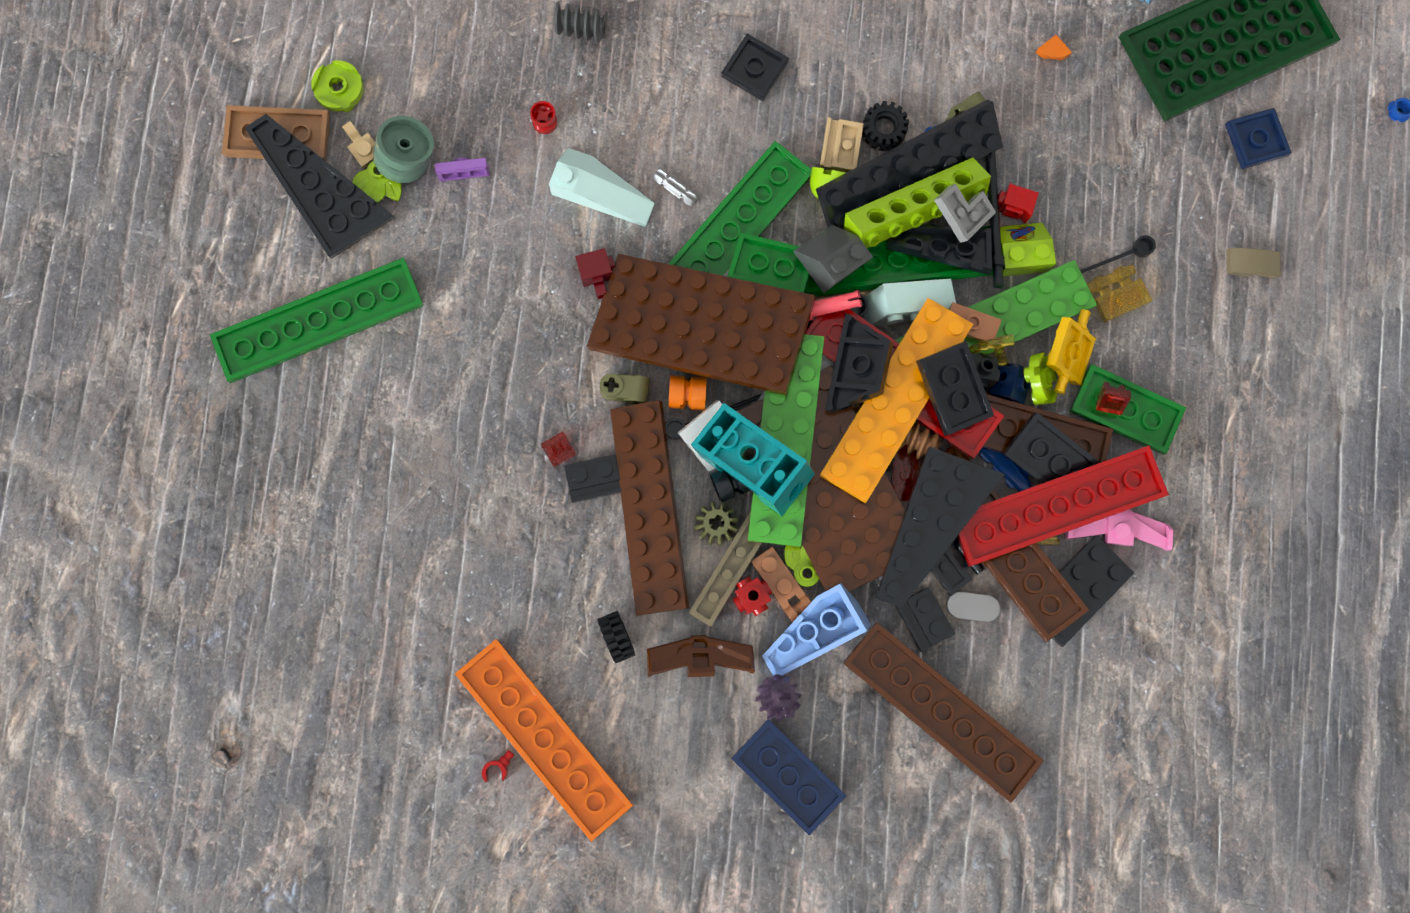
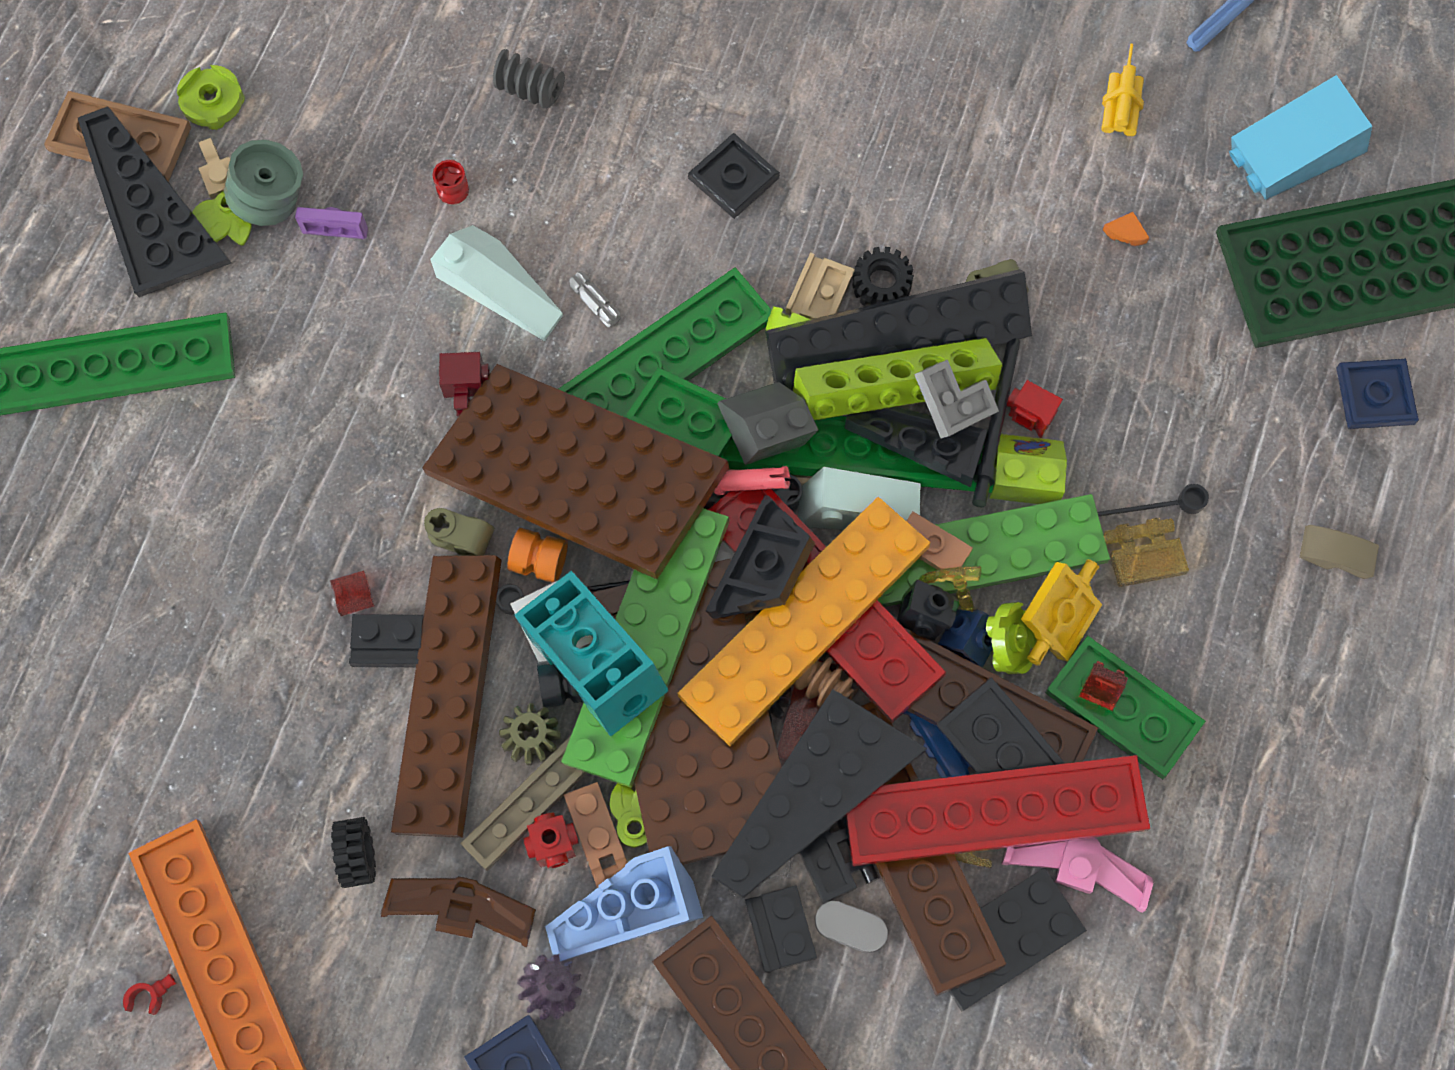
camera: 20 degrees right, 10 degrees down
black plate [916,341,994,436] -> none

